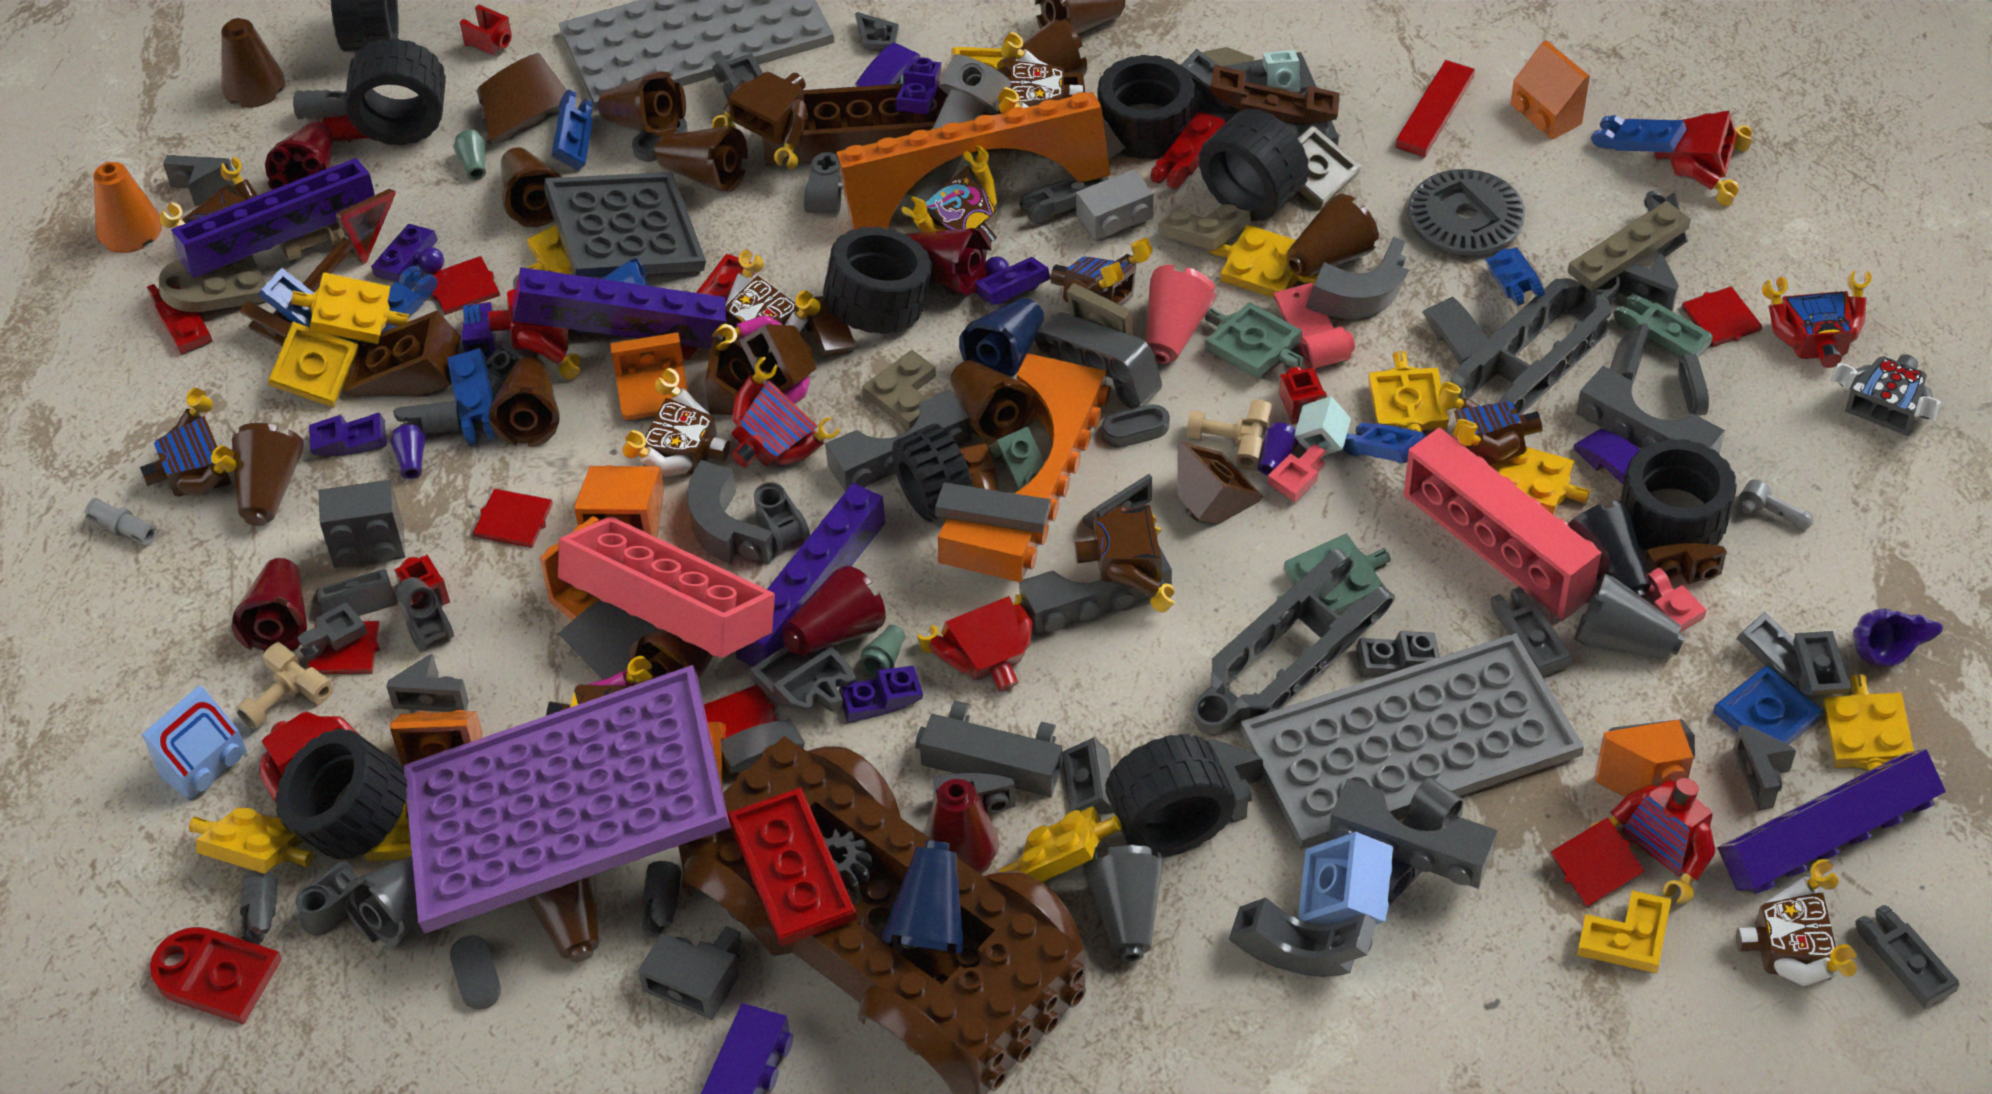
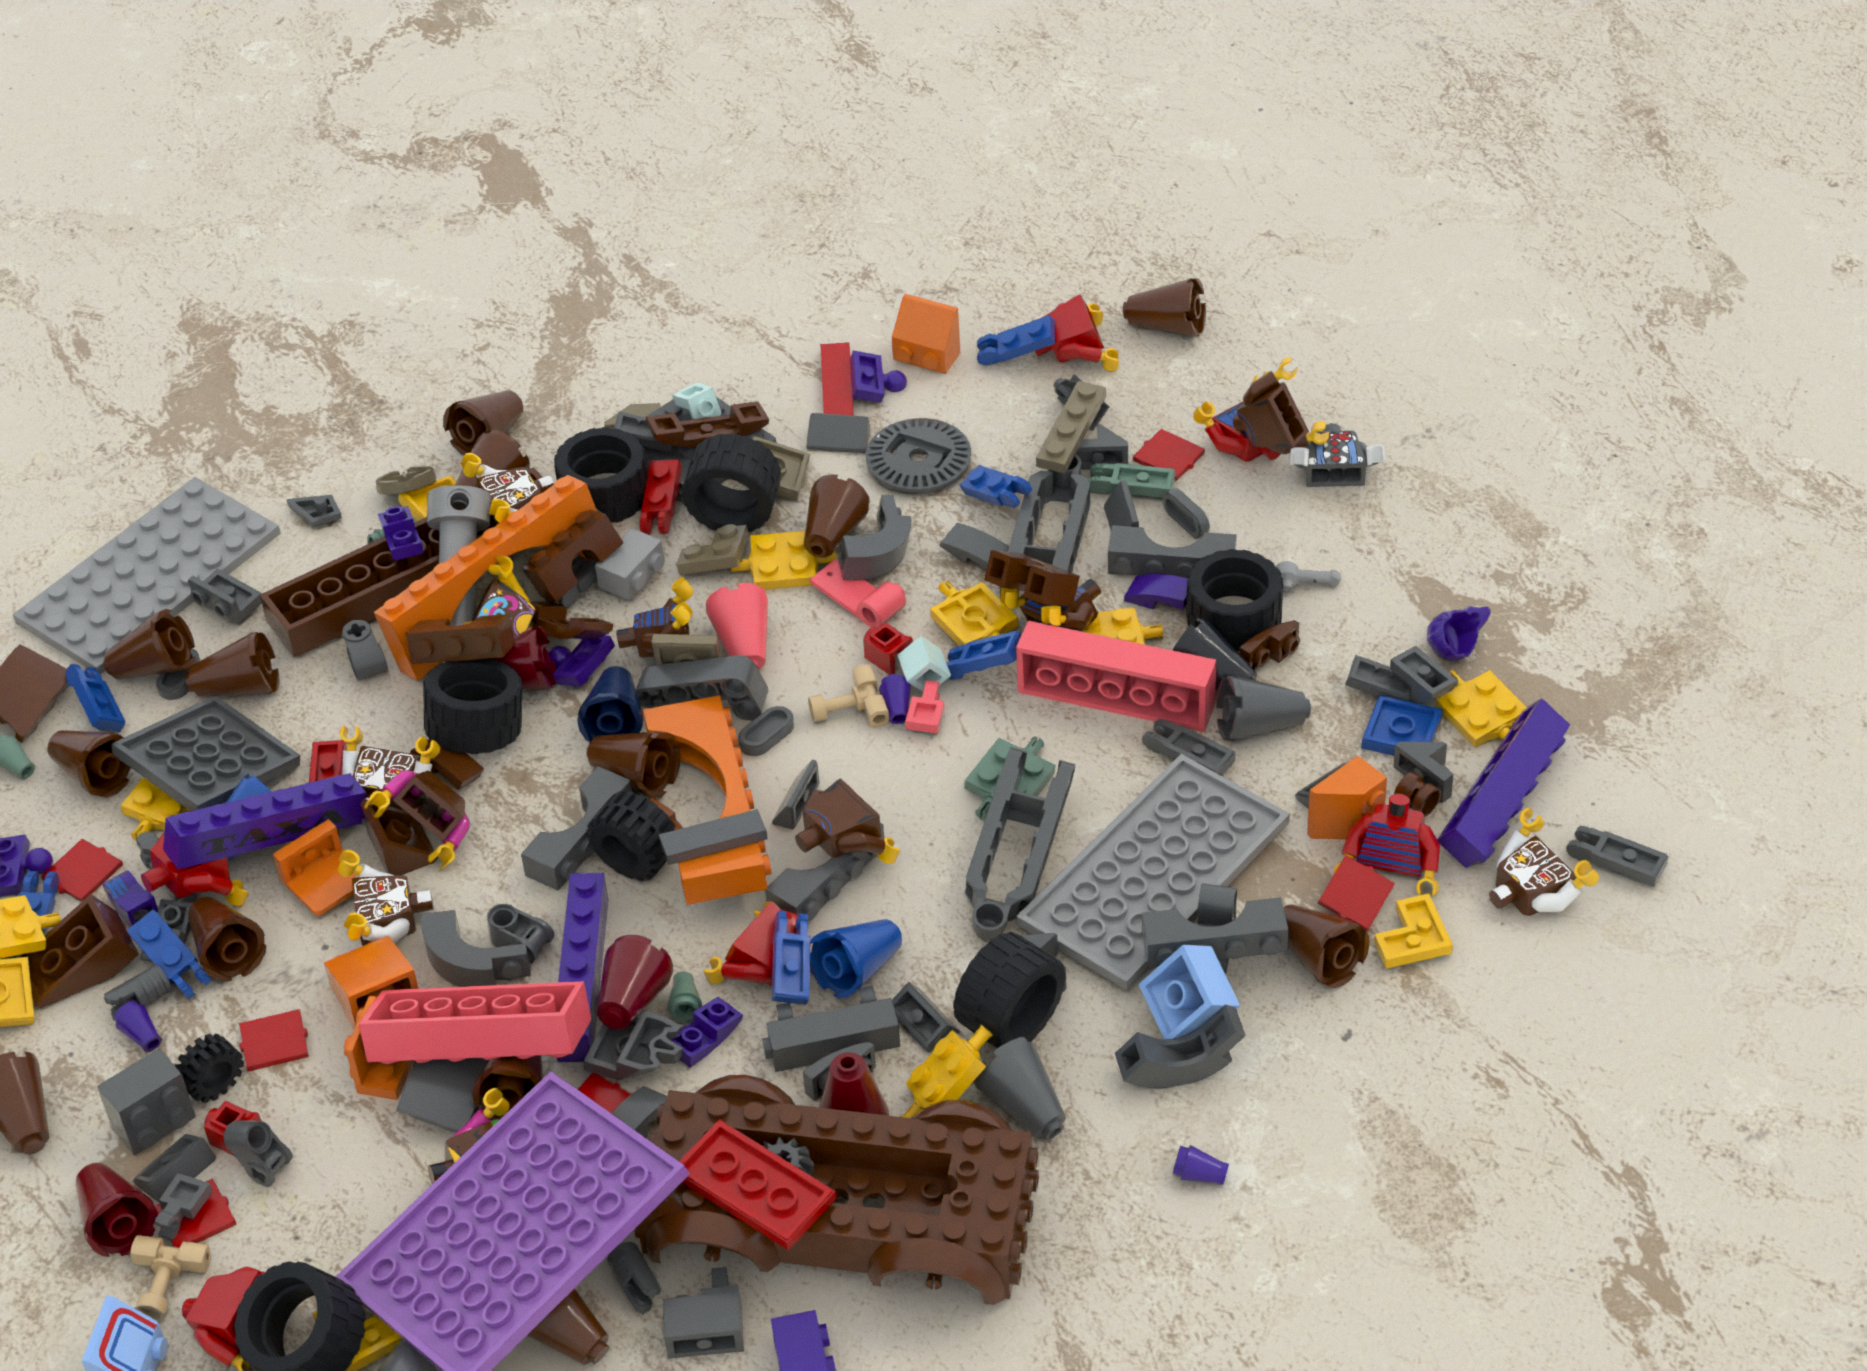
camera: 30 degrees left, 5 degrees down
dark purple slope [309,412,387,456] -> none
dark grey slope [386,654,469,712] -> none
orange slope [390,710,483,770] -> none
reddish brown torso [712,72,807,170] -> none
red torso [731,357,841,468] -> none
dark purple slope [855,42,921,86] -> none
dark tan plate [862,350,936,430] -> none
dark blue cone [882,840,963,953] -> none
sand green bracket [988,427,1045,490] -> none
reddish brown slope [1178,441,1264,524] -> none
sand green plate [1205,302,1304,379] -> none
dark grey slope [1356,631,1440,677] -> none
coral plate [1646,568,1707,632] -> none
none -> black tyre [175,1033,244,1103]
none -> dark tan tile [376,465,437,495]
none -> reddish brown arch [406,614,515,664]
none -> reddish brown arch [522,510,623,602]
none -> reddish brown slope [531,601,613,640]
none -> blue hinge [772,910,810,1005]
none -> dark grey slope [806,413,870,453]
none -> blue cone [810,919,902,998]
none -> dark purple plate [850,350,907,403]
none -> reddish brown arch [984,550,1080,607]
none -> reddish brown cone [1123,278,1206,337]
none -> dark purple cone [1172,1145,1229,1185]
none -> reddish brown torso [1233,357,1329,454]
none -> reddish brown cone [1284,904,1370,988]
none -> reddish brown wheel [1394,771,1441,817]

